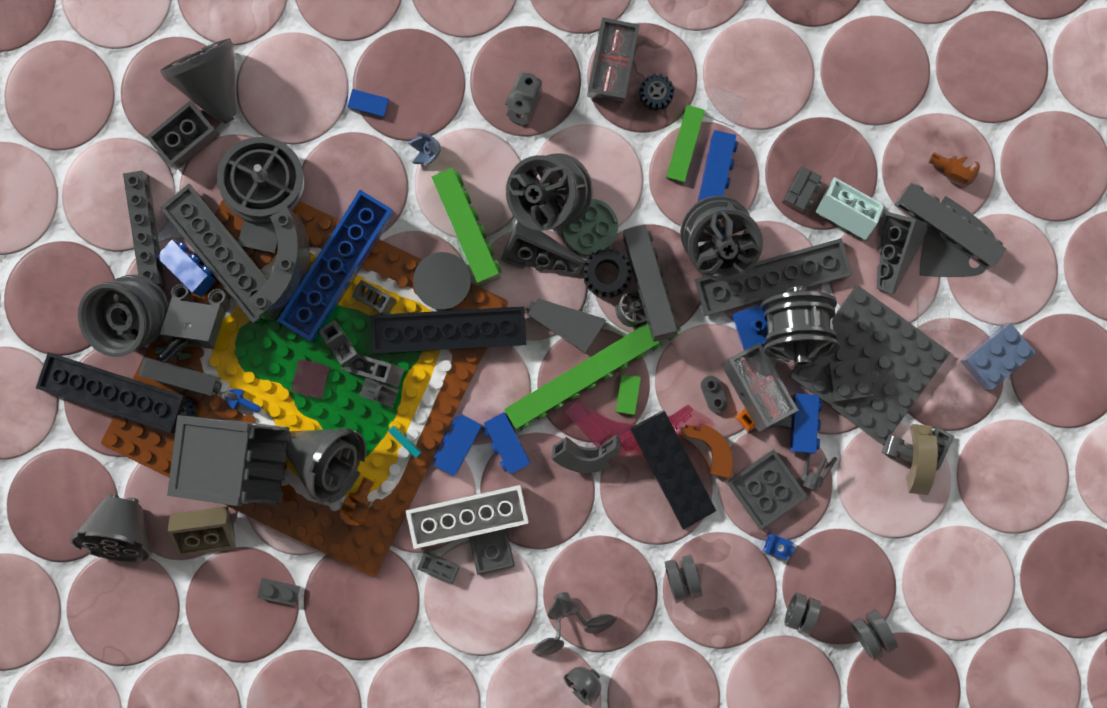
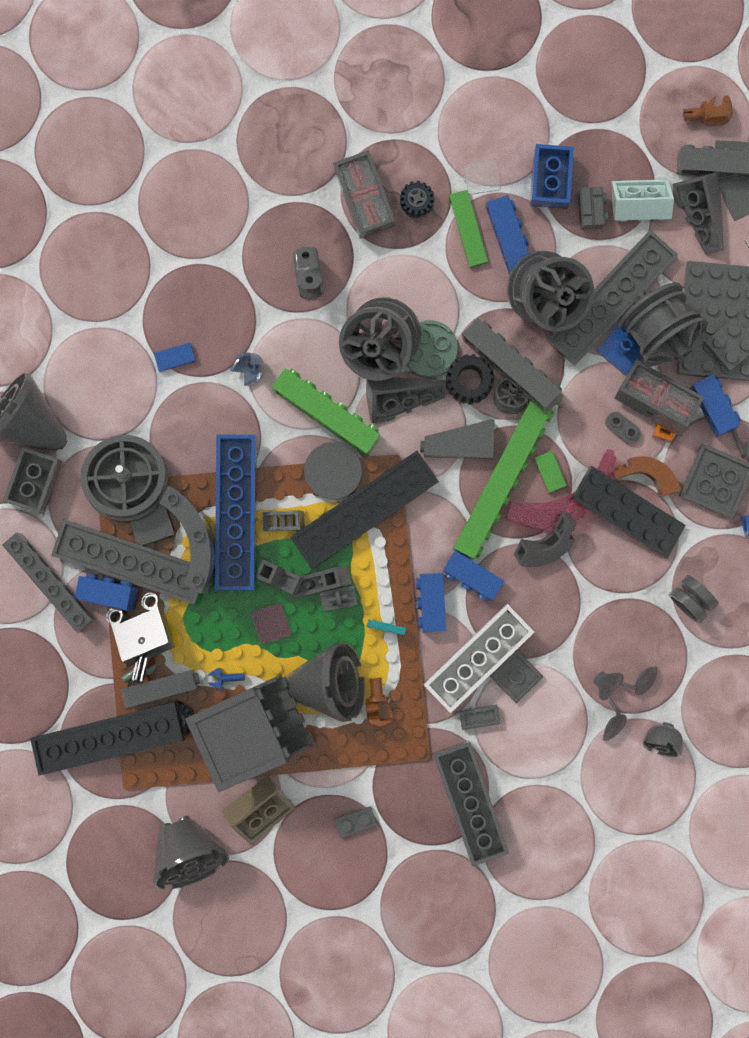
camera: 30 degrees left, 0 degrees up
dark grey wheel [78,274,169,357] -> none
none -> dark grey brick [433,740,509,867]
none -> blue brick [530,144,574,209]

